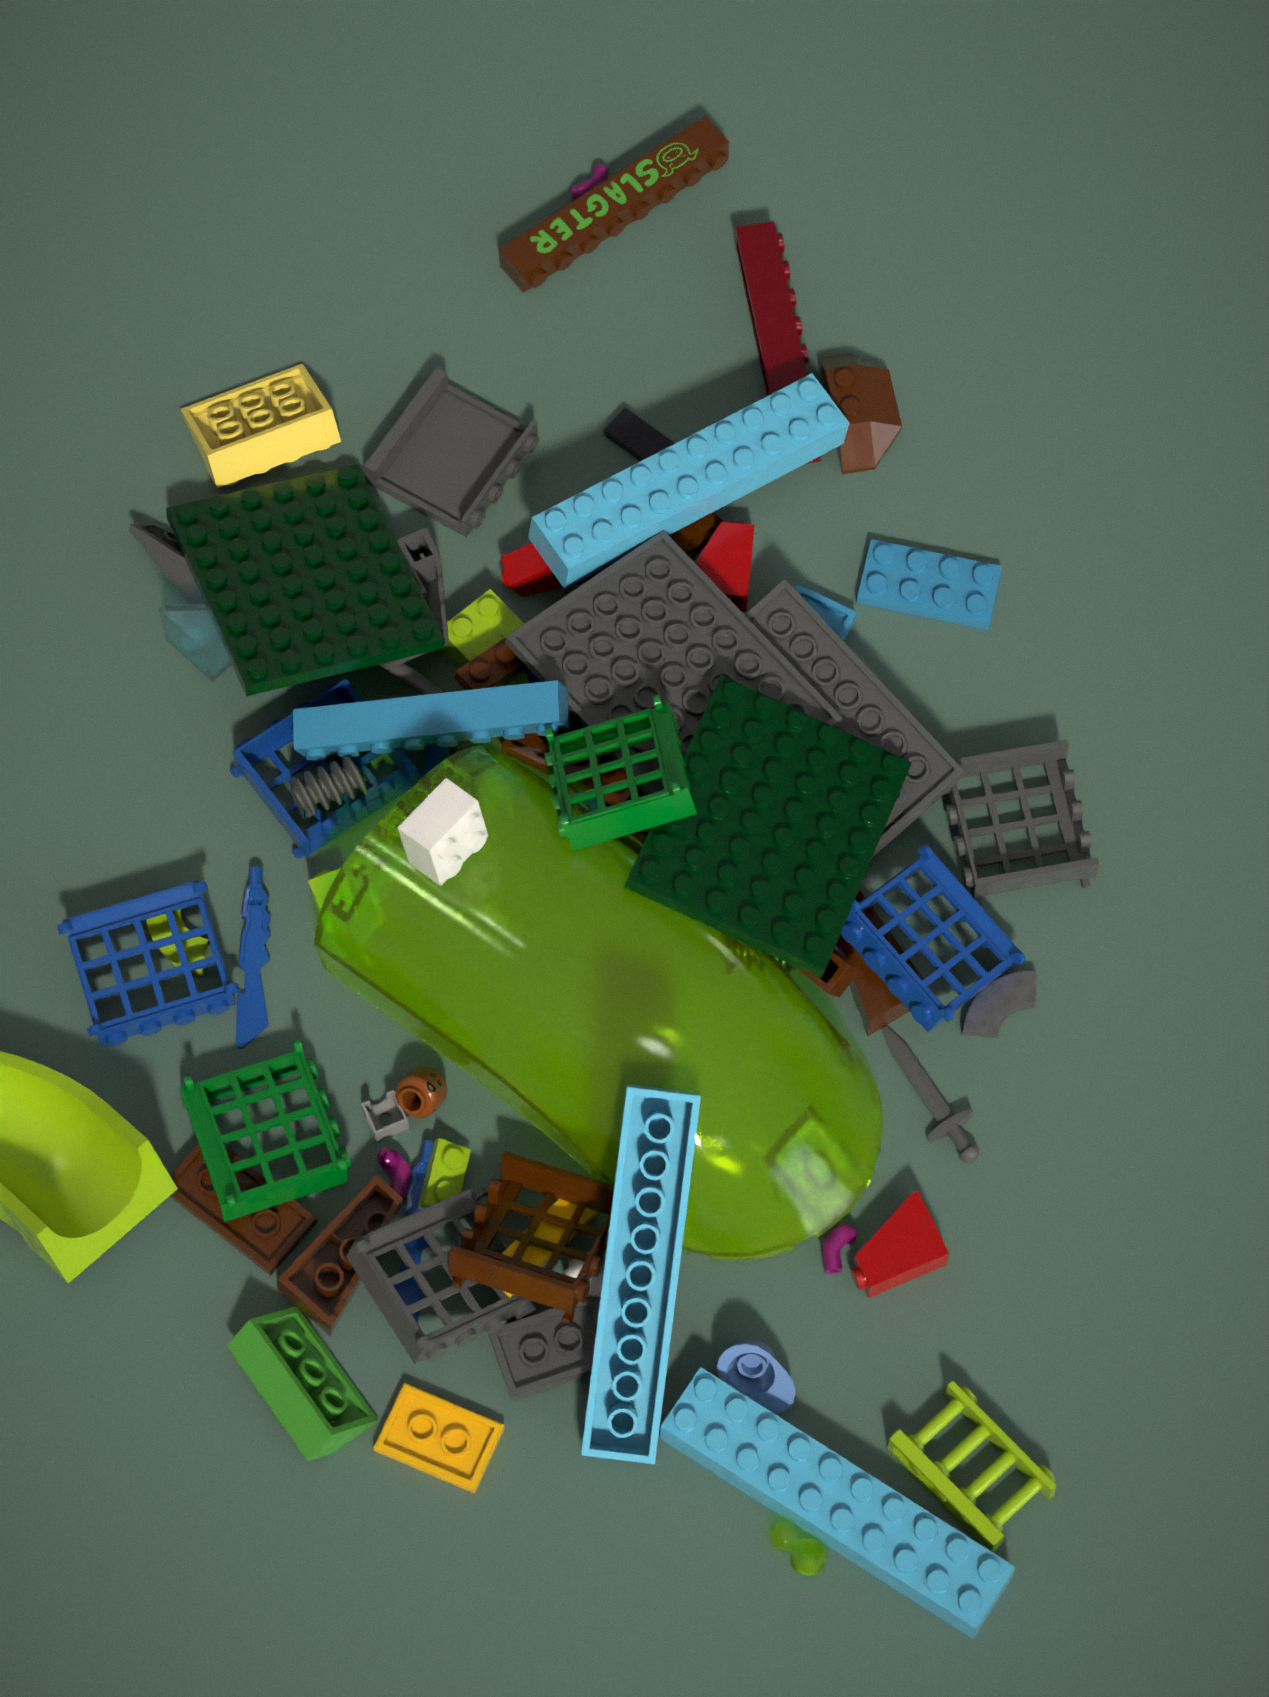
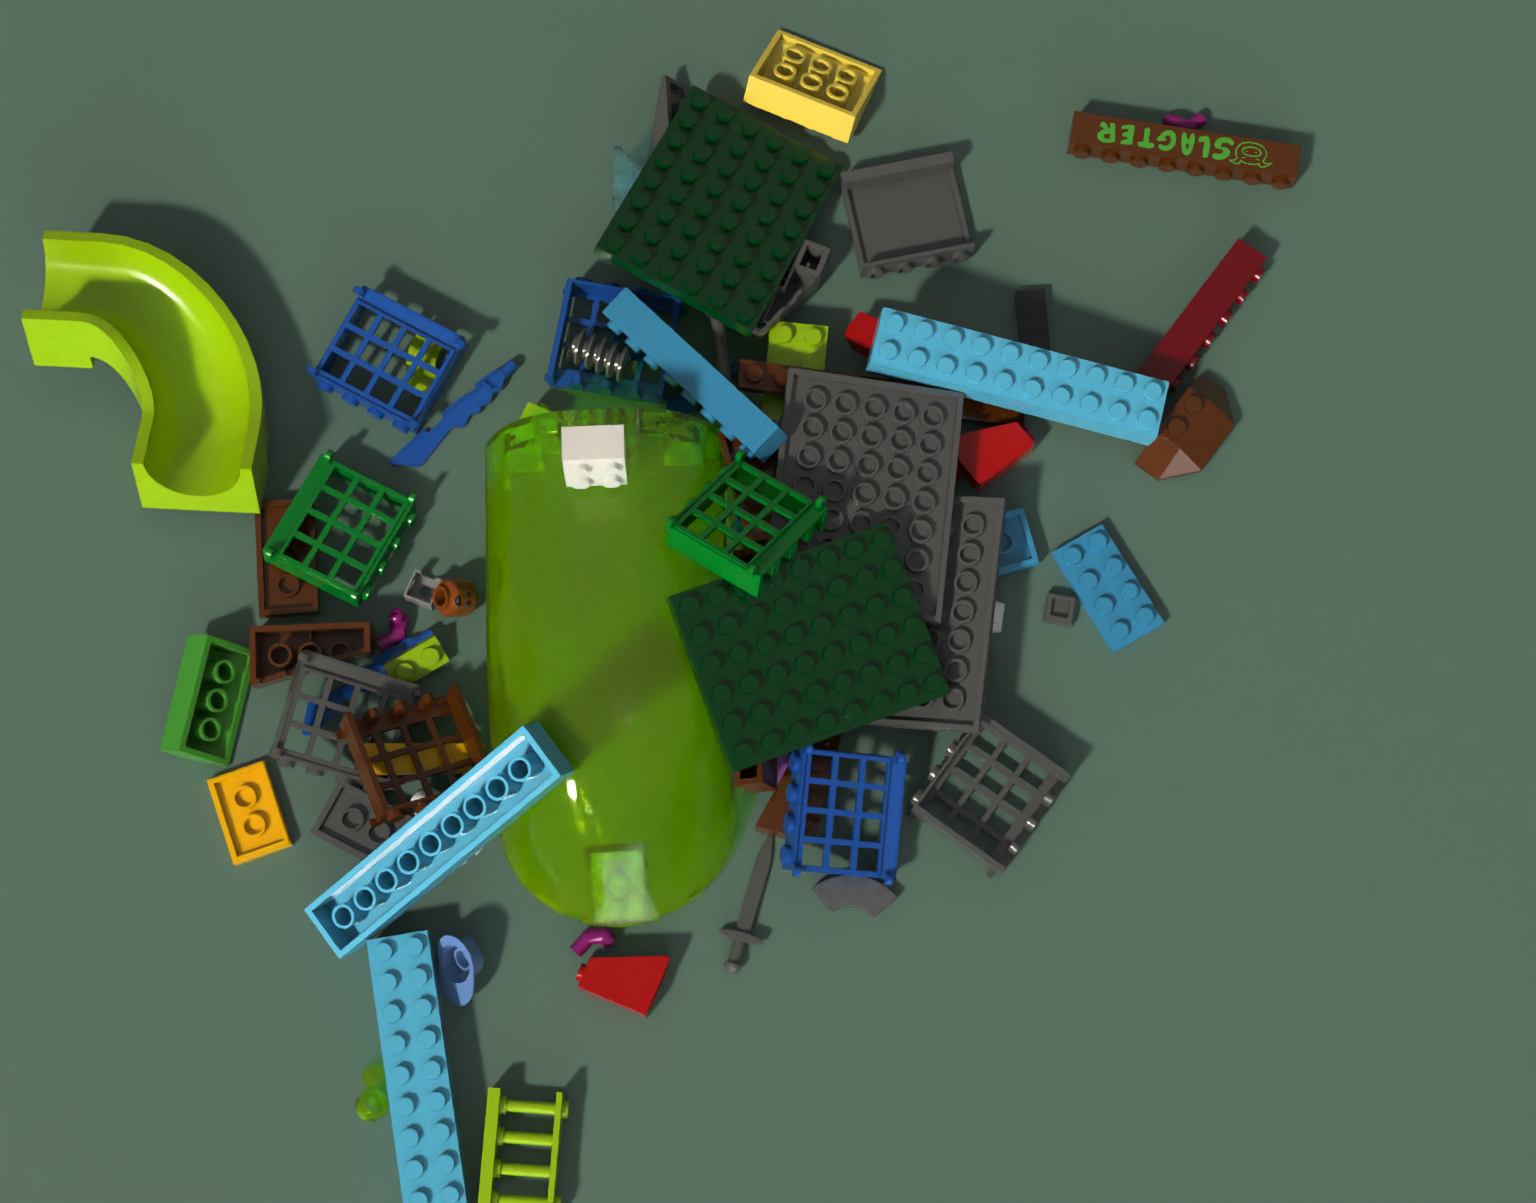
camera: 45 degrees right, 10 degrees up
none -> dark grey tile [1042,592,1077,628]

